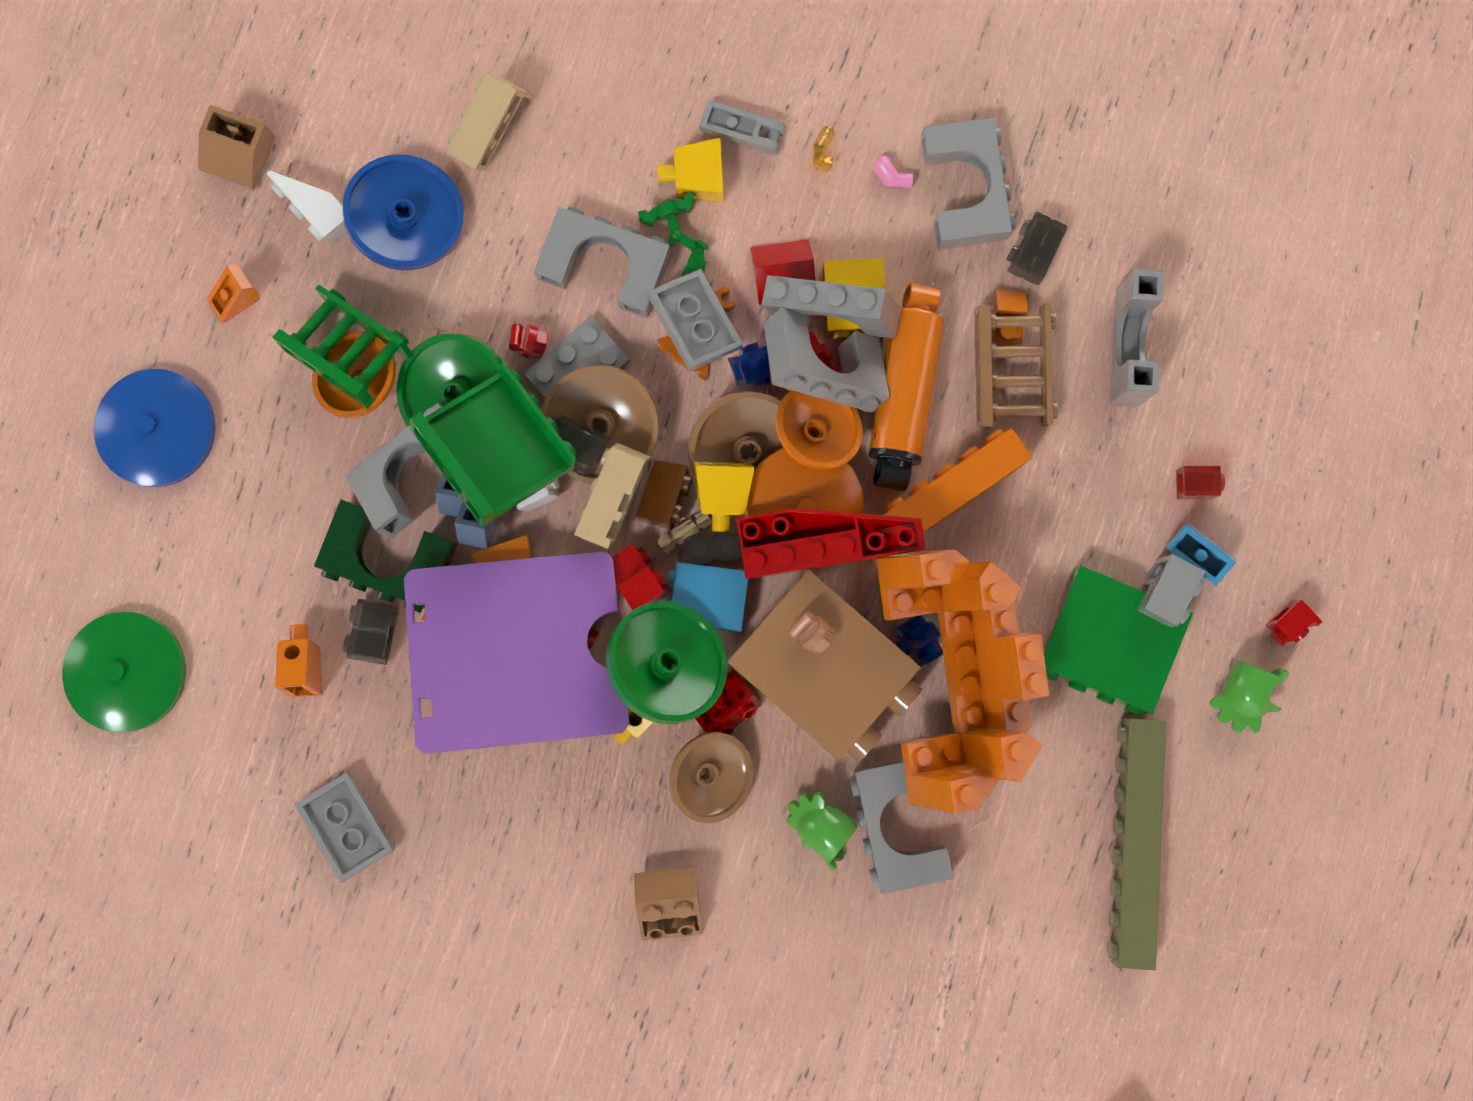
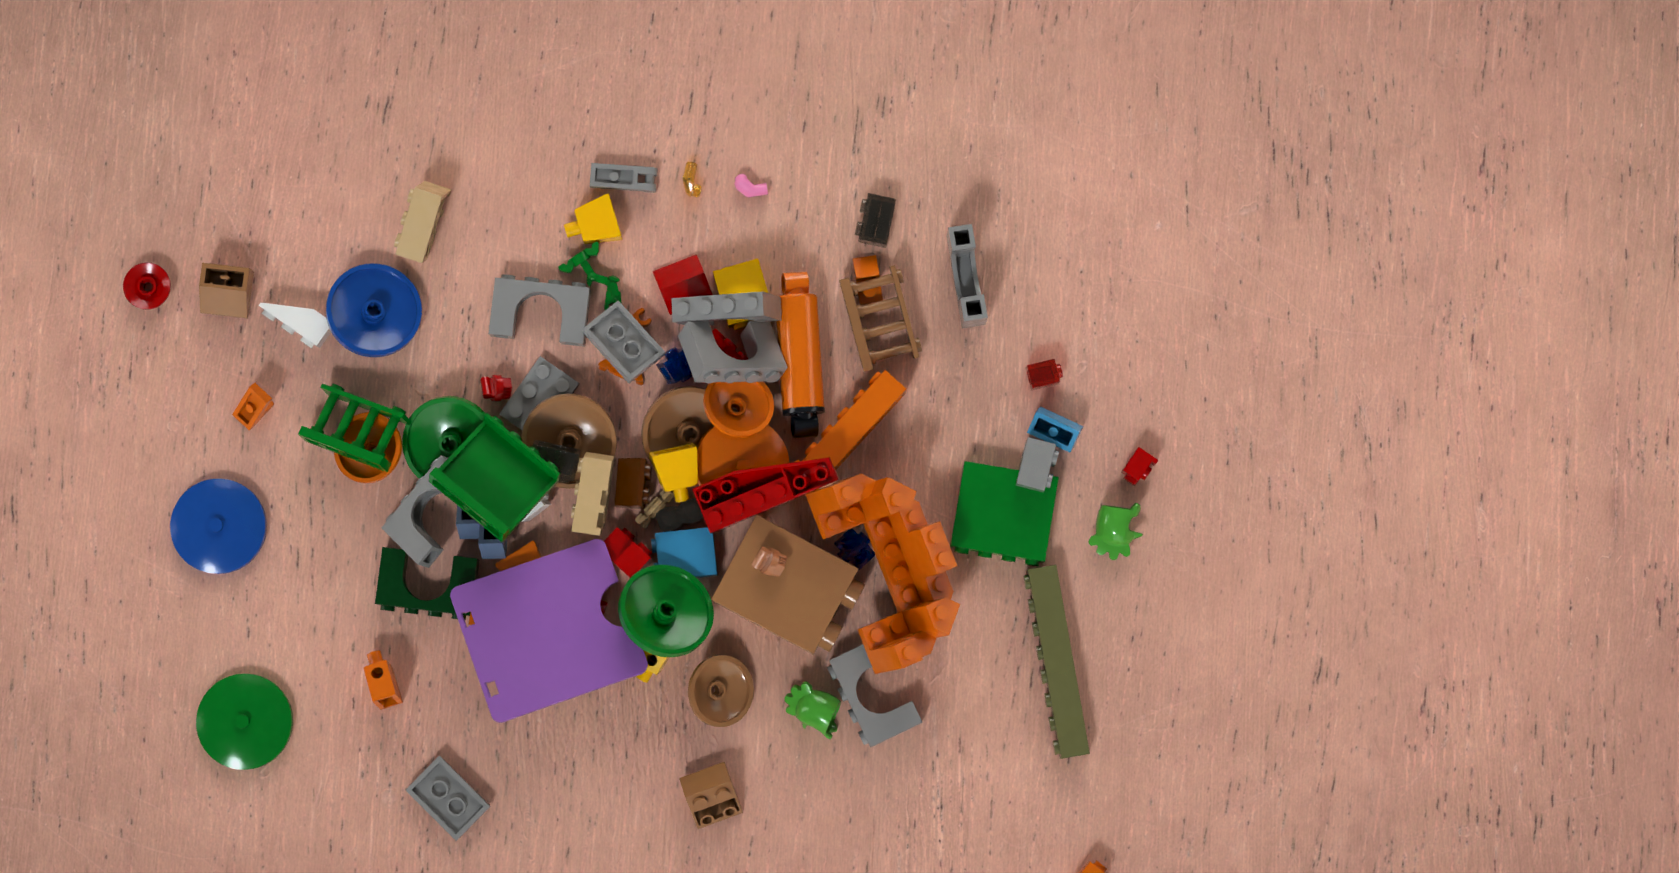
camera: 20 degrees left, 0 degrees up
clear smoke brick [343,599,398,665] -> none
red bracket [695,670,762,735] -> none
light grey arch [921,117,1015,249] -> none
none -> red dish [123,262,171,310]

